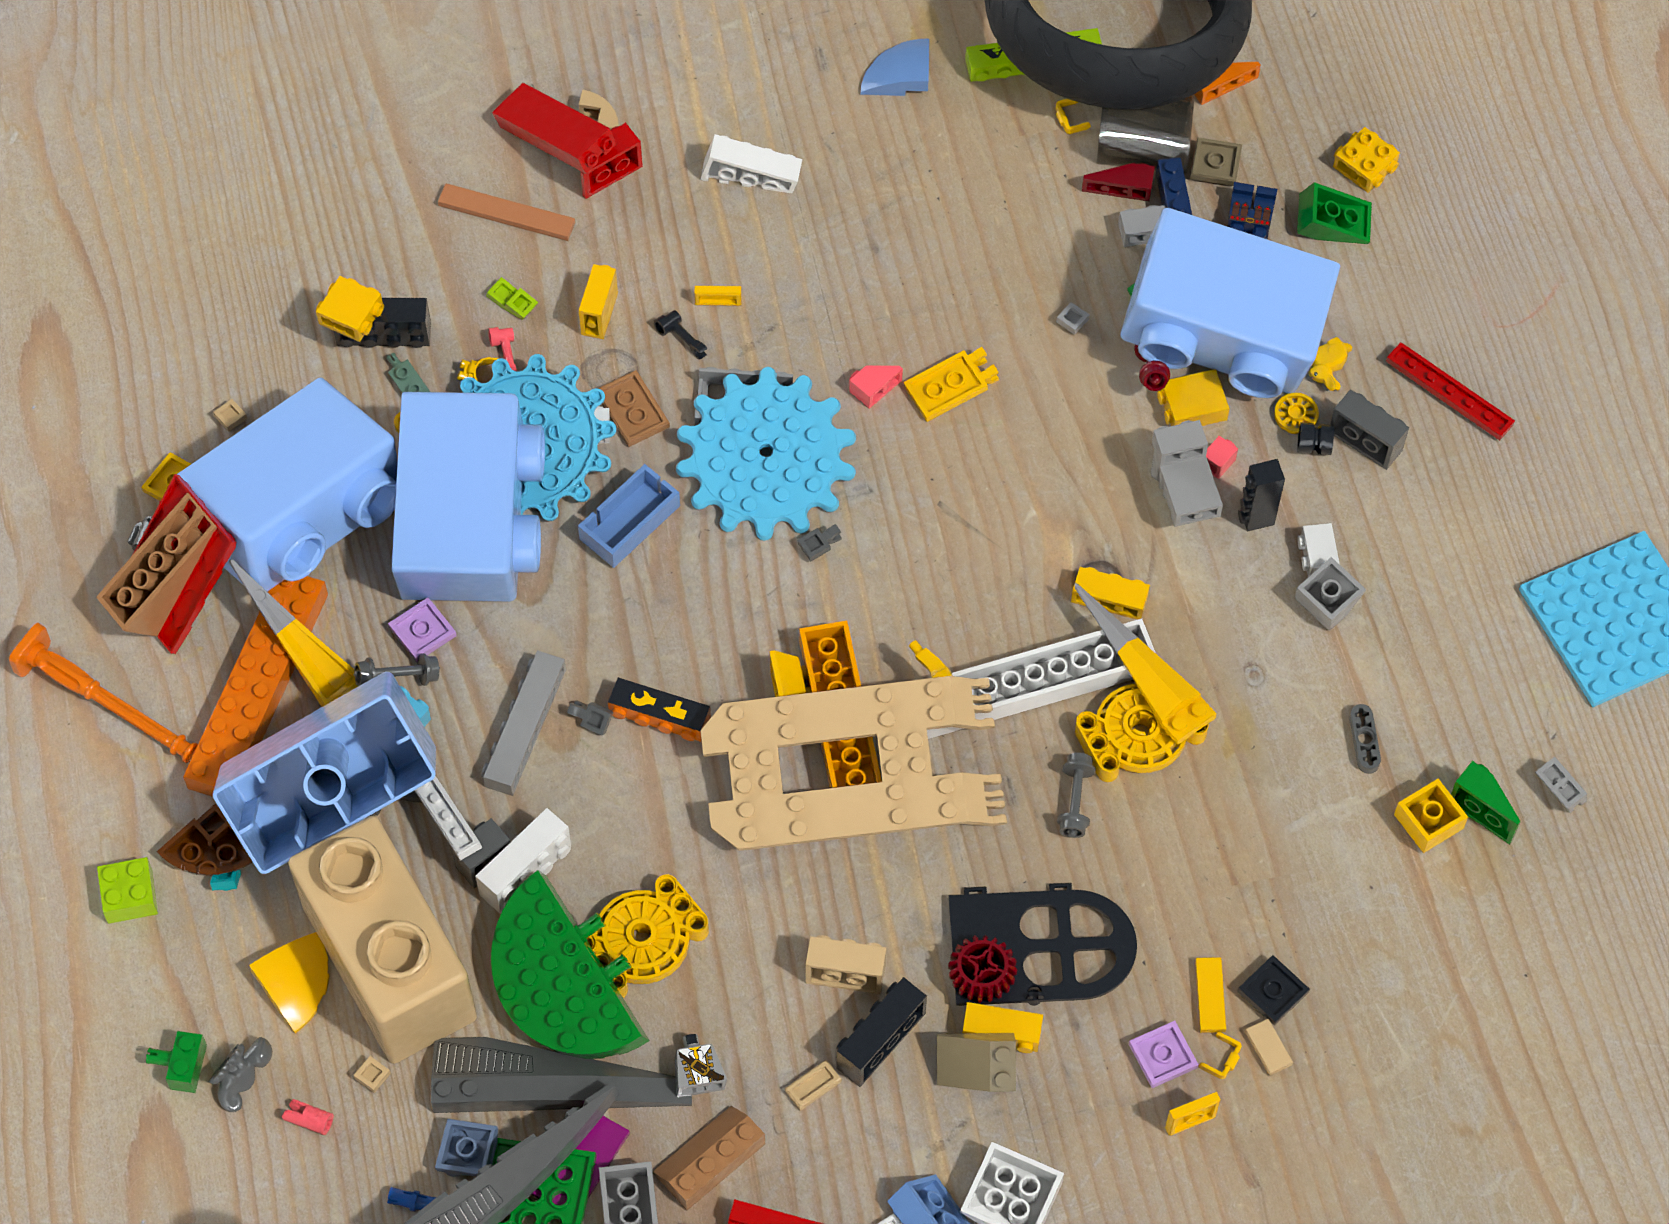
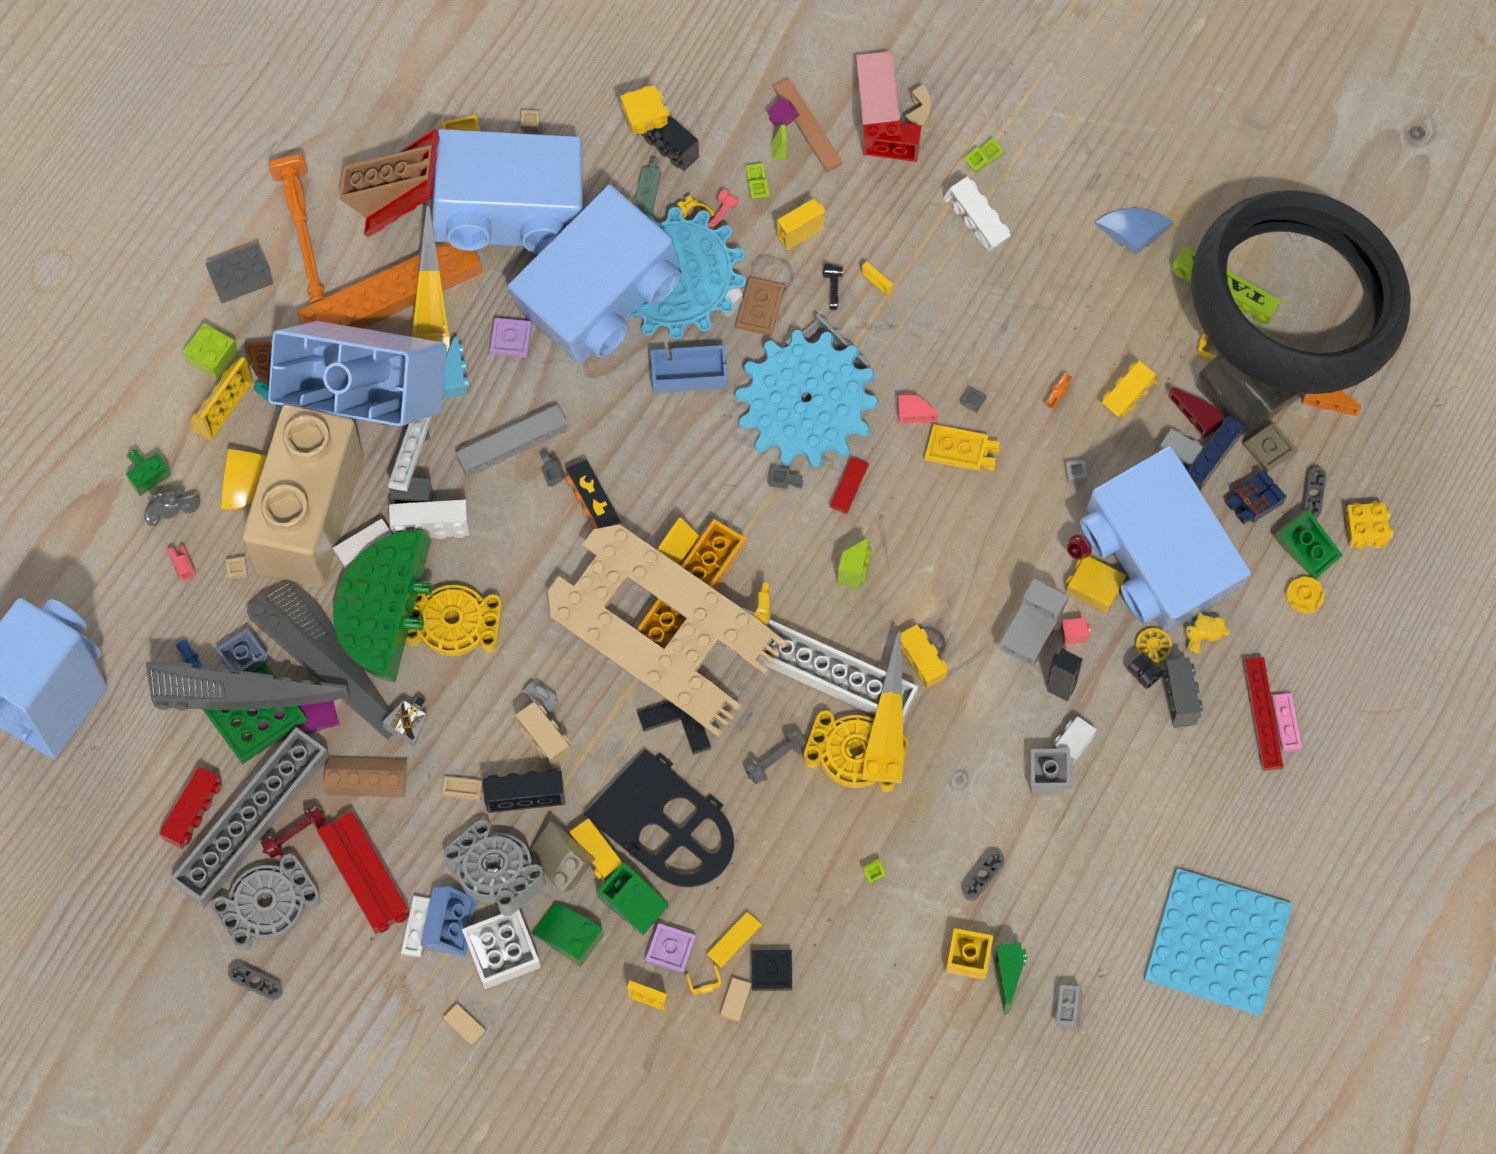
camera: 45 degrees right, 5 degrees up
dark grey piece [353,653,440,687] -> none
dark red gear [948,934,1017,1003] -> none
none -> yellow slope [190,357,253,442]
none -> dark grey brick [205,244,273,304]
none -> white brick [333,519,392,571]
none -> light grey piece [443,820,546,916]
none -> light grey piece [523,682,559,714]
none -> green slope [532,902,604,967]
none -> green slope [597,863,669,935]
none -> black plate [637,702,711,755]
none -> magenta brick [767,97,800,127]
none -> lime slope [771,125,787,159]
none -> red tile [830,457,869,514]
none -> lime slope [838,539,872,589]
none -> lime slope [862,859,886,884]
none -> flat silver tile [961,387,986,413]
none -> lime slope [964,138,1005,172]
none -> orange pin [1045,373,1073,409]
none -> yellow wedge [1102,360,1160,420]
none -> bright pink tile [1271,693,1302,752]
none -> yellow tile [1286,576,1325,614]
none -> dark grey beam [1303,467,1326,519]

